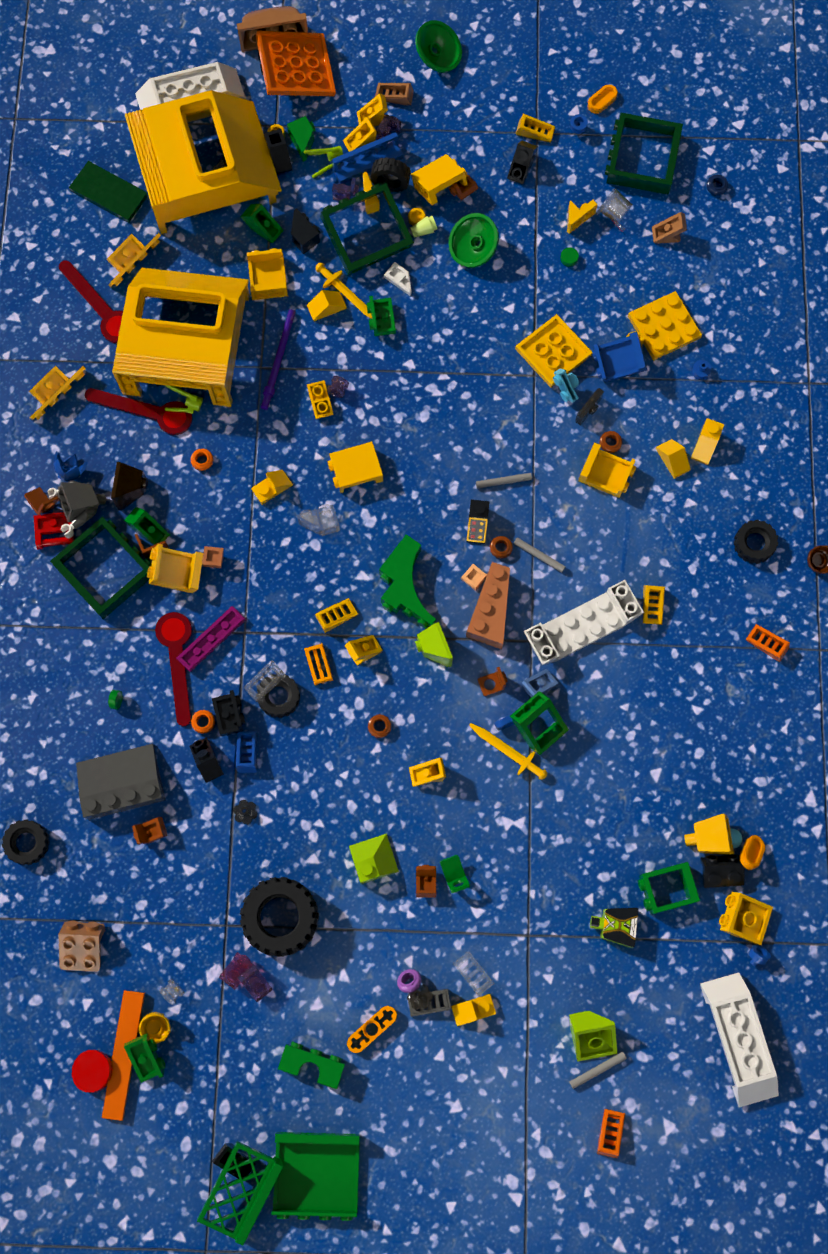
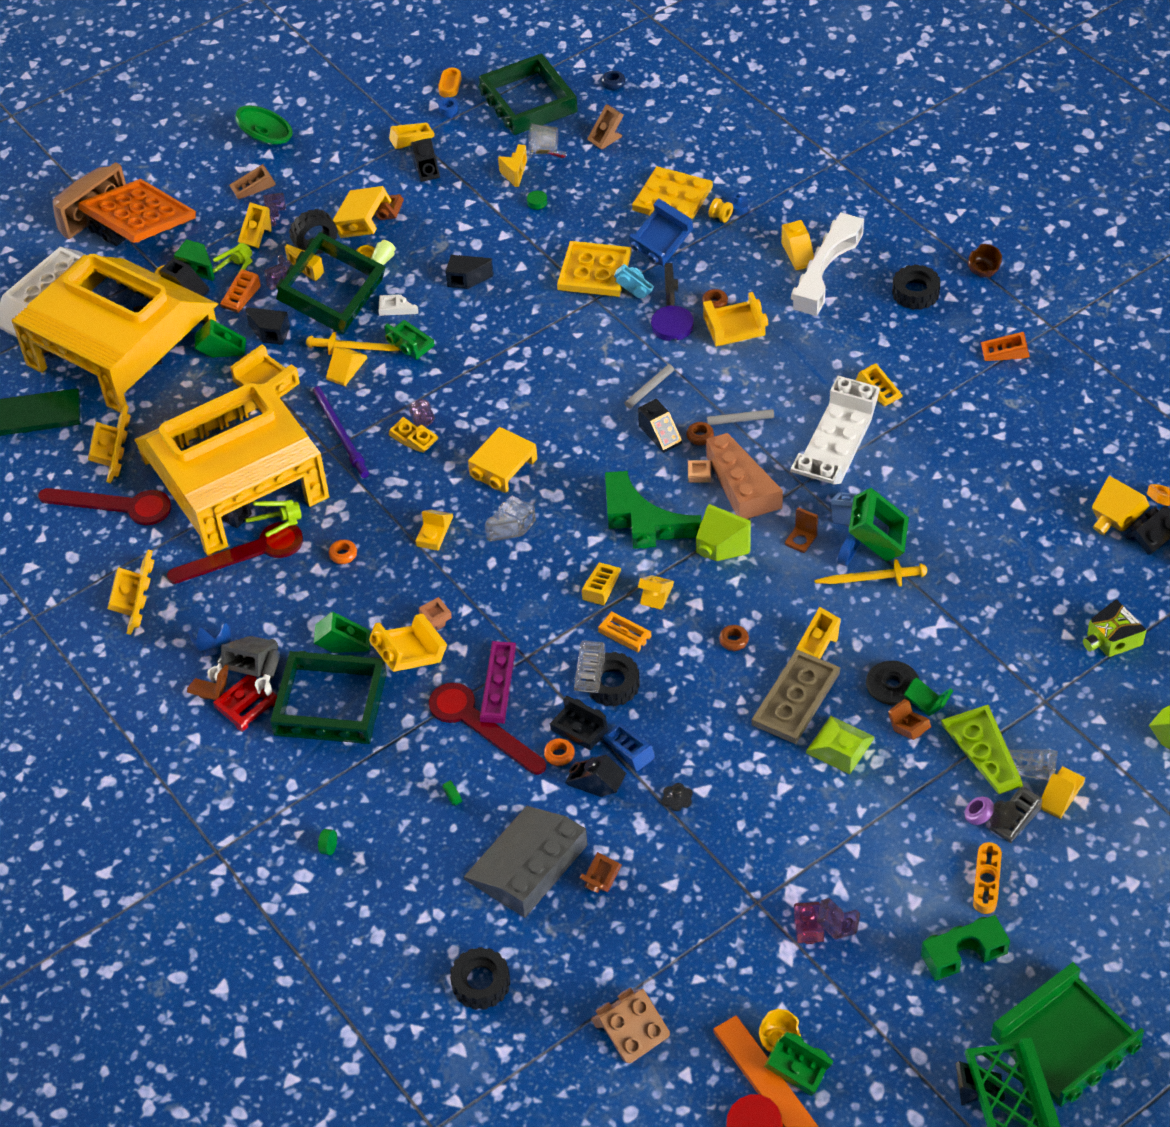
camera: 35 degrees left, 25 degrees down
dark brown slope [111,462,148,510] -> none
dark orange bracket [134,534,169,558] -> none
clear wheel [159,979,185,1005] -> none
black tyre [240,877,319,957] -> none
blue fence [332,132,404,185] -> none
yellow slope [357,93,388,126] -> none
green dish [449,213,499,268] -> none
green window [637,862,700,915] -> none
yellow slope [655,439,691,479] -> none
none -> orange slope [220,269,261,313]
none -> green tile [318,829,337,855]
none -> black slope [445,254,494,289]
none -> dark purple tile [651,305,694,341]
none -> yellow wheel [708,198,733,223]
none -> dark tan plate [752,649,840,744]
none -> white arch [791,212,864,316]
none -> black wheel [866,661,920,705]
none -> lime wing [941,705,1023,794]

